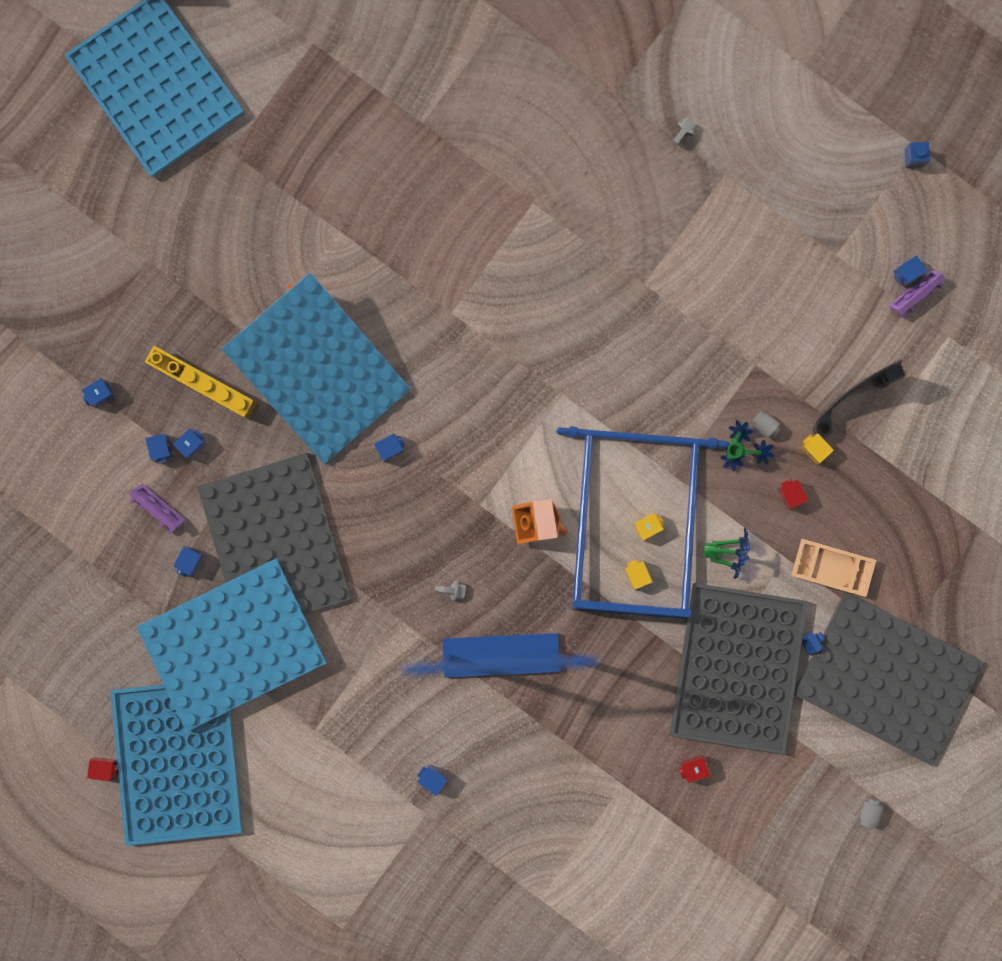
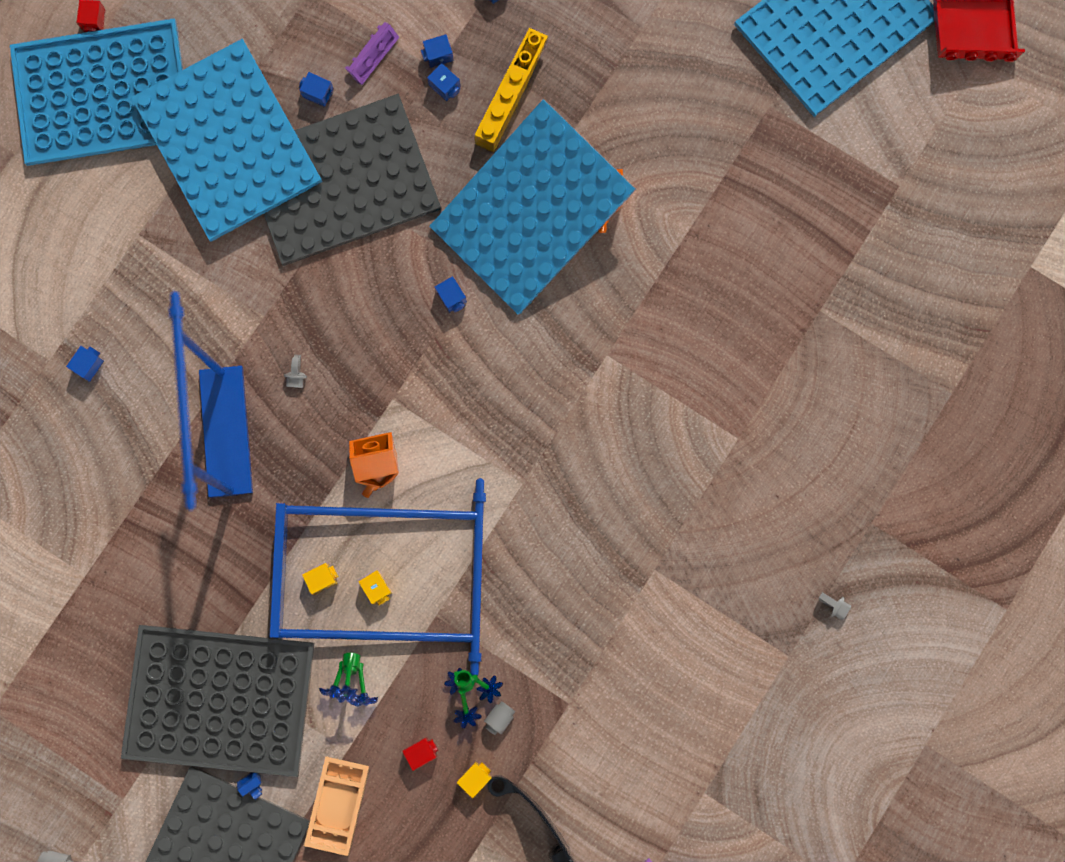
camera: 85 degrees right, 5 degrees down
red brick [678,755,710,783] -> none

